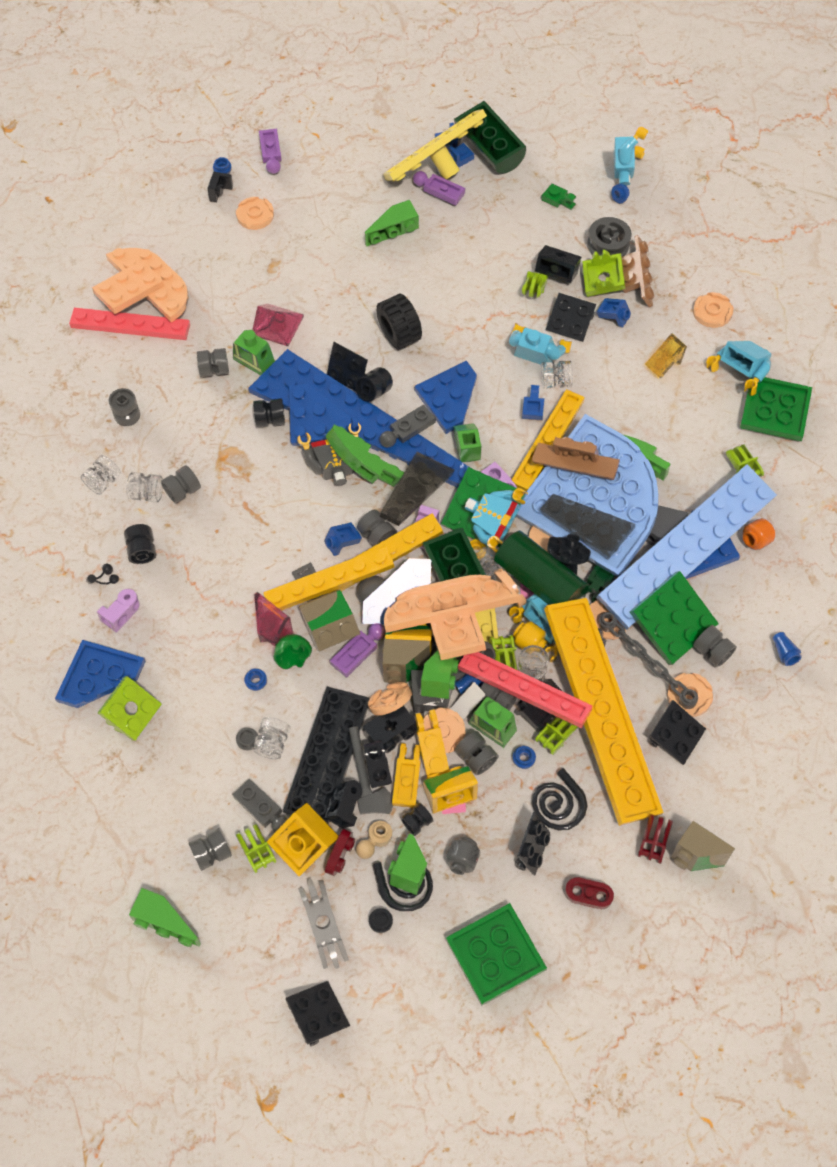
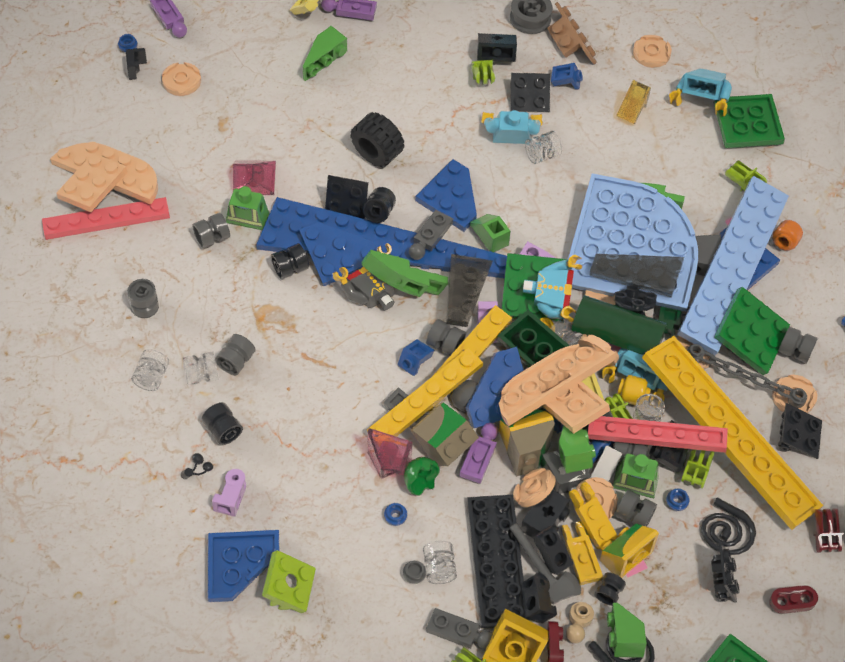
camera: 25 degrees left, 5 degrees down
dark grey head [446,837,480,875] -> none
yellow plate [512,389,585,492] -> none
blue plate [522,385,545,420] -> none
medium nougat bracket [532,437,620,480] -> none
lime piece [582,250,626,297] -> none

